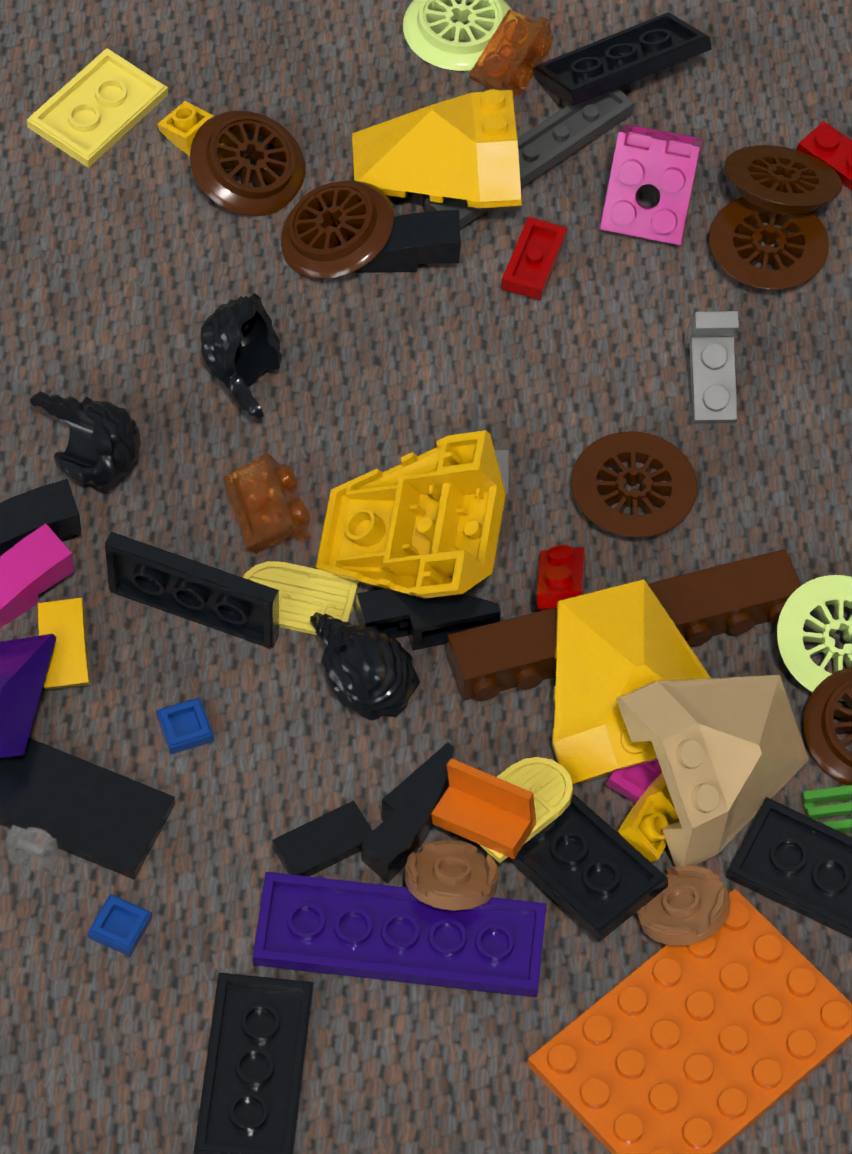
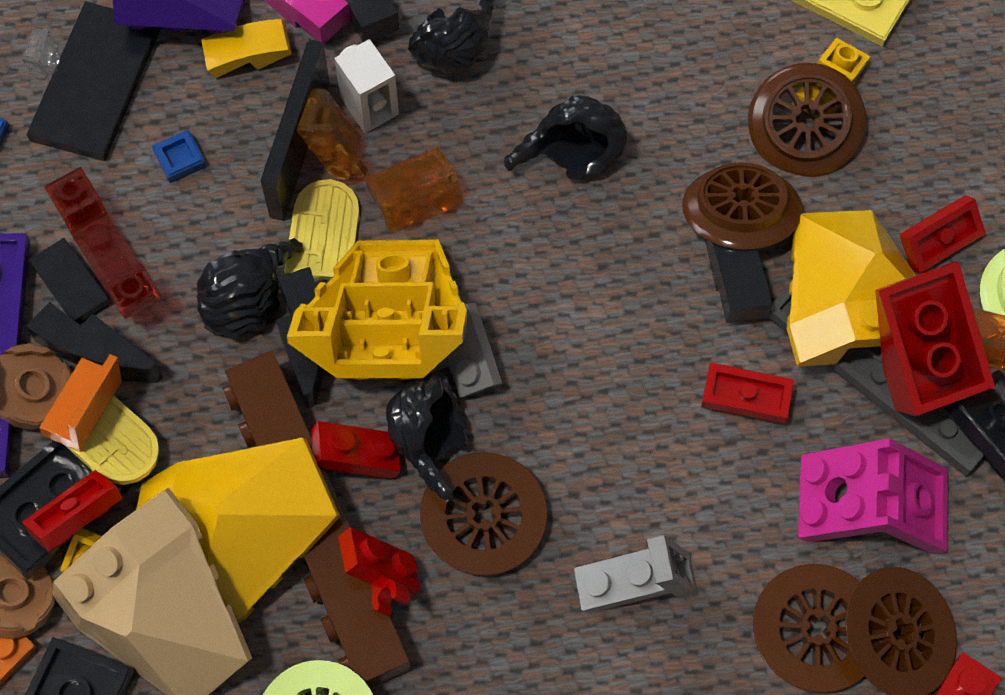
camera: 85 degrees right, 10 degrees up
none -> red plate [22,470,123,552]
none -> clear red slope [44,167,162,320]
none -> clear orange bracket [296,89,368,180]
none -> white brick [334,39,399,133]
none -> red plate [338,527,421,616]
none -> black hair [386,370,468,502]
none -> red slope [875,262,995,416]
none -> red plate [899,195,986,273]

